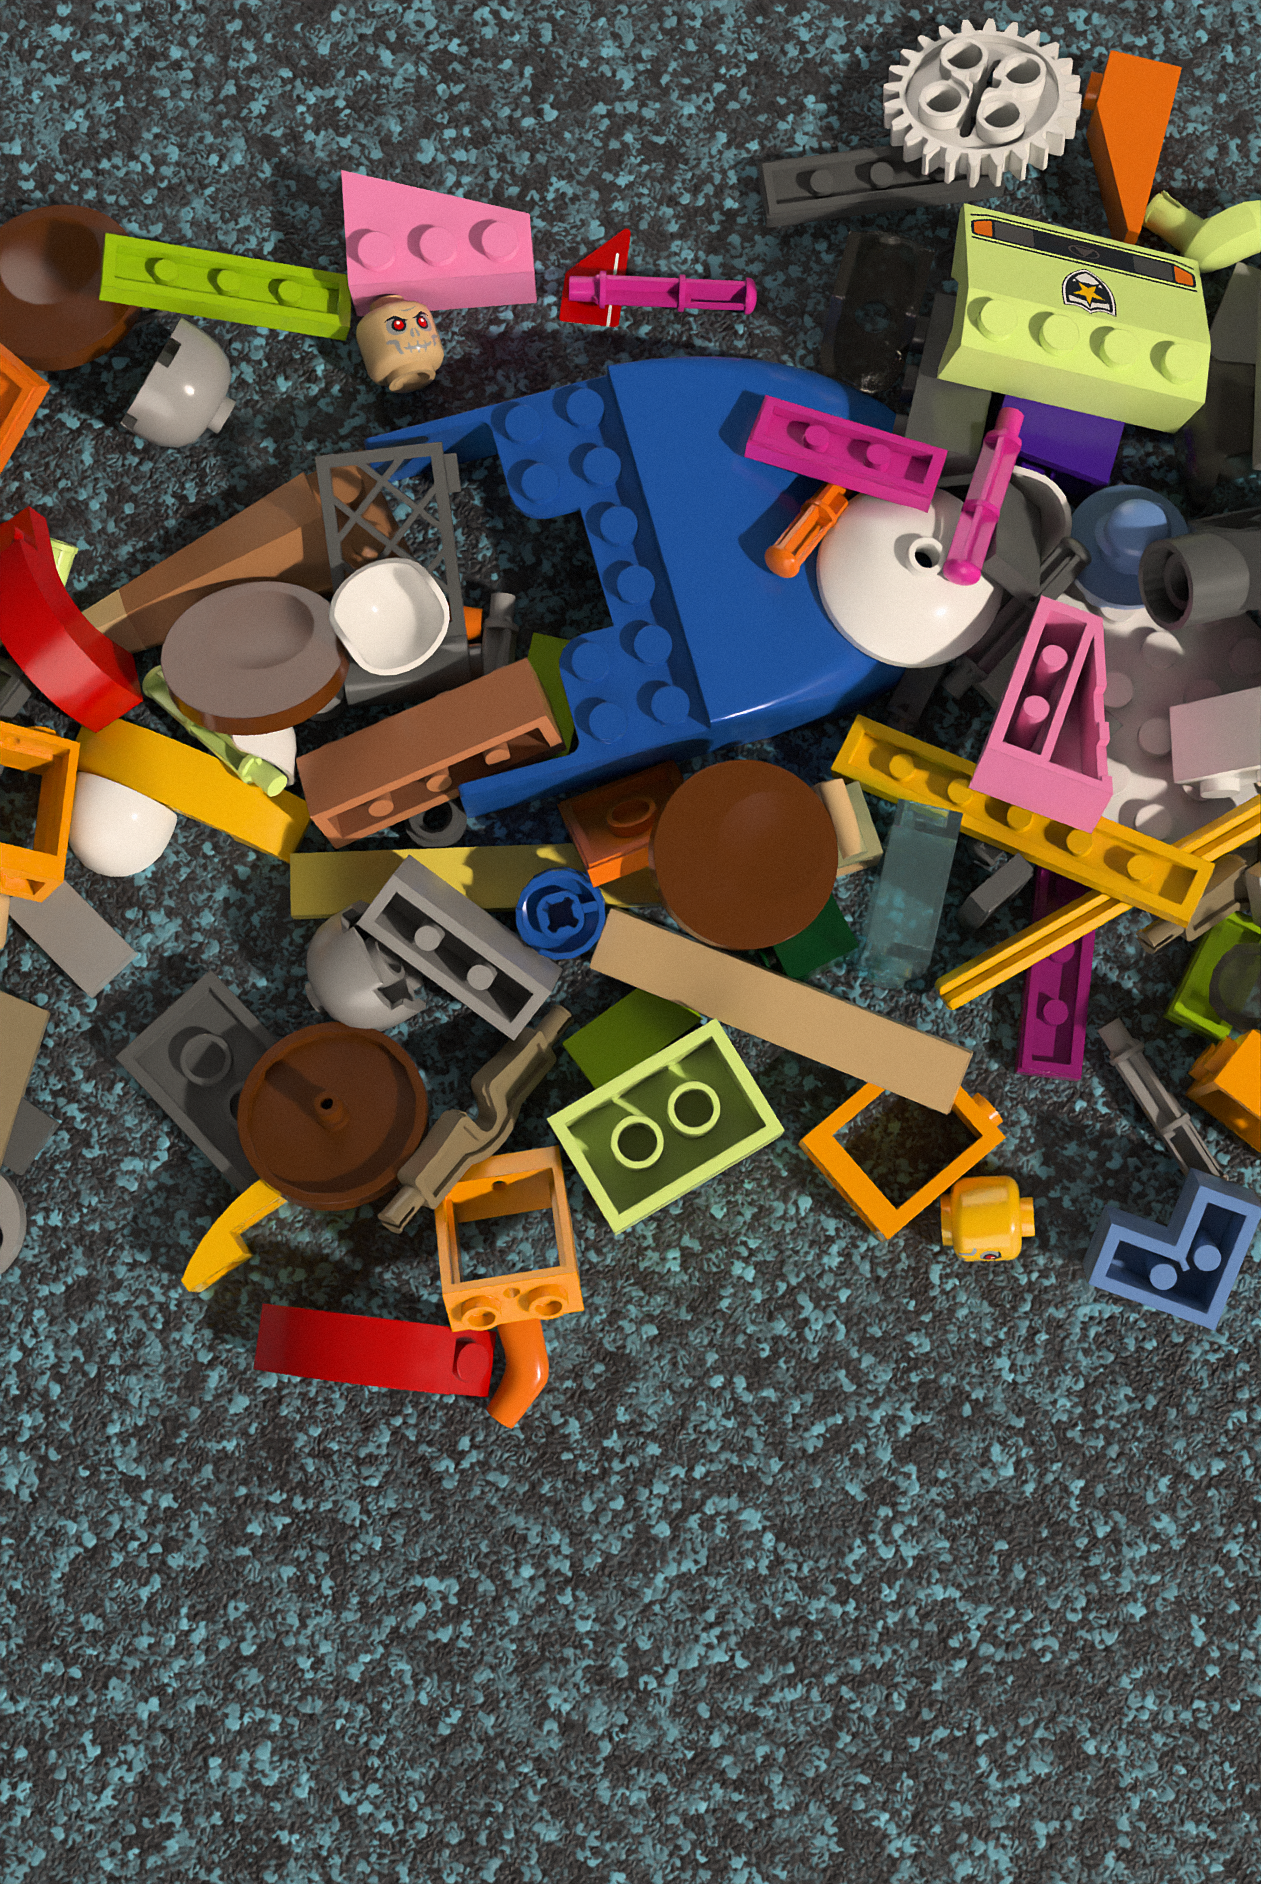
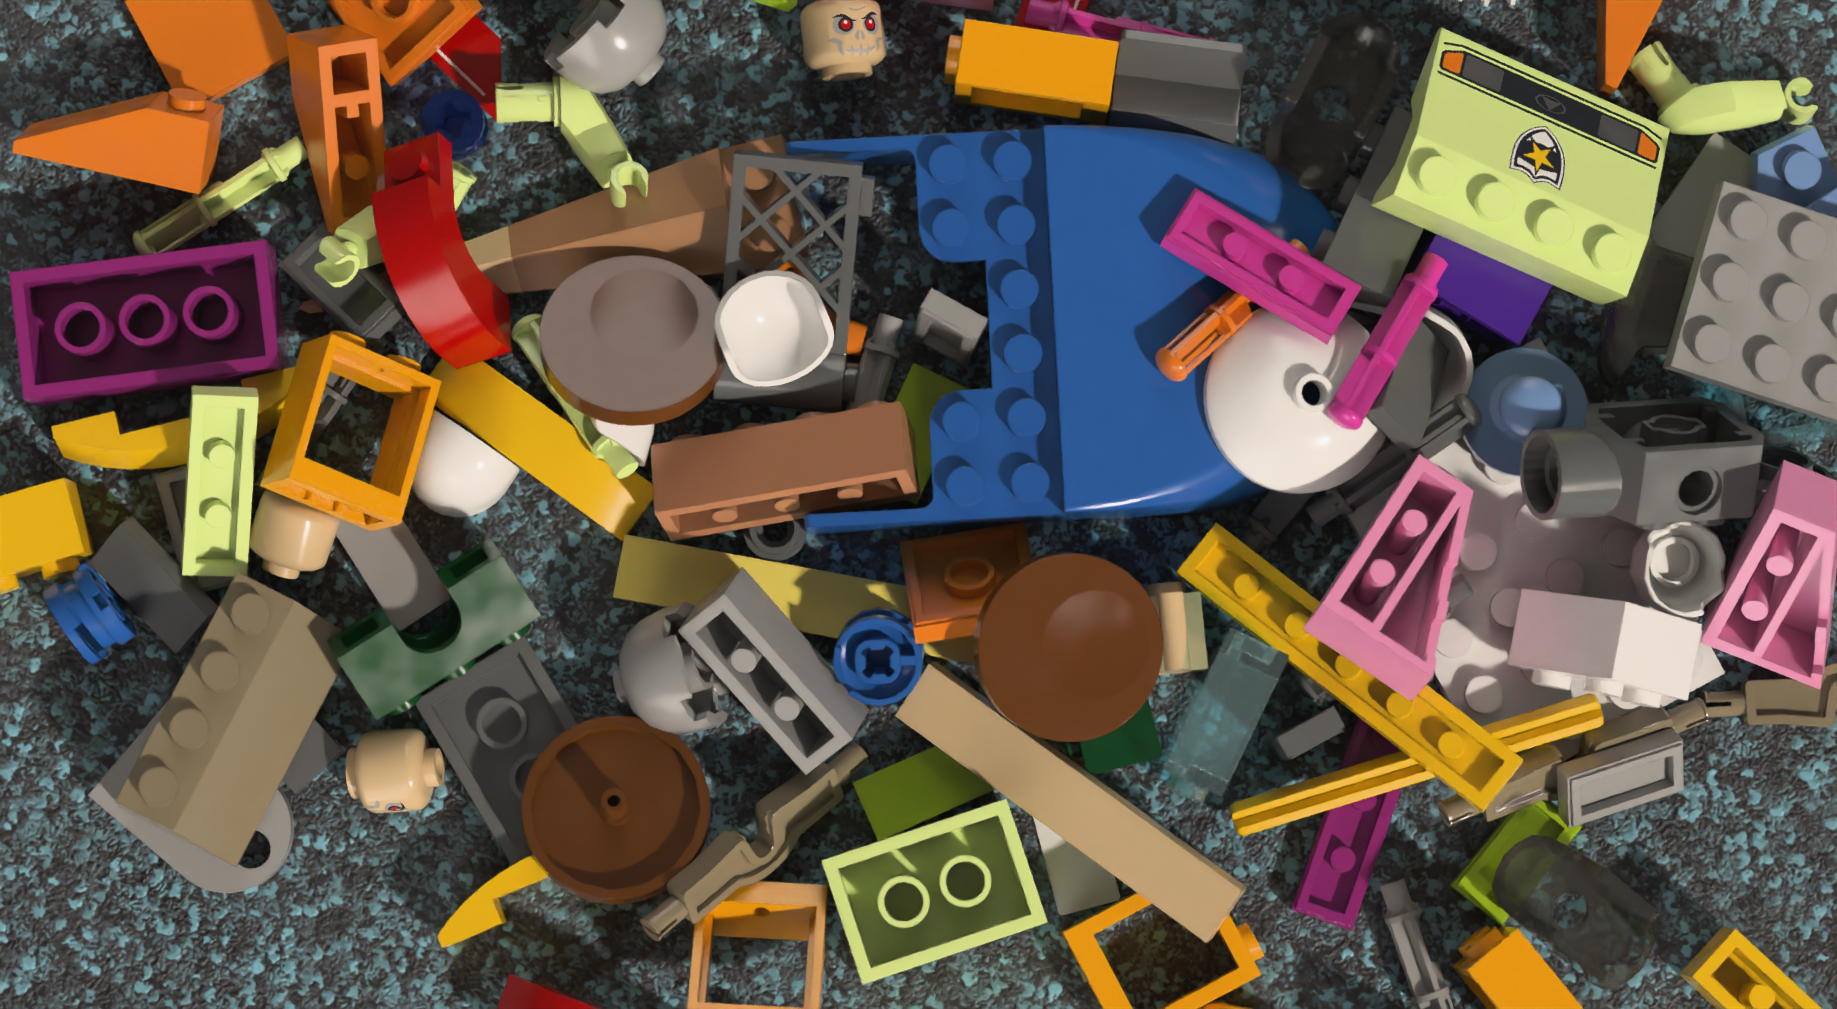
camera: 10 degrees right, 5 degrees up
none -> dark green arch [327,537,541,720]
none -> tan head [345,727,445,813]
none -> clear blue wheel [421,89,489,160]
none -> red sticker [430,15,502,120]
none -> yellowish green arm [495,74,648,208]
none -> light grey tile [912,288,988,367]
none -> light orange window [944,19,1119,125]
none -> white sticker [1033,817,1120,915]
none -> dark grey panel [1109,30,1248,144]

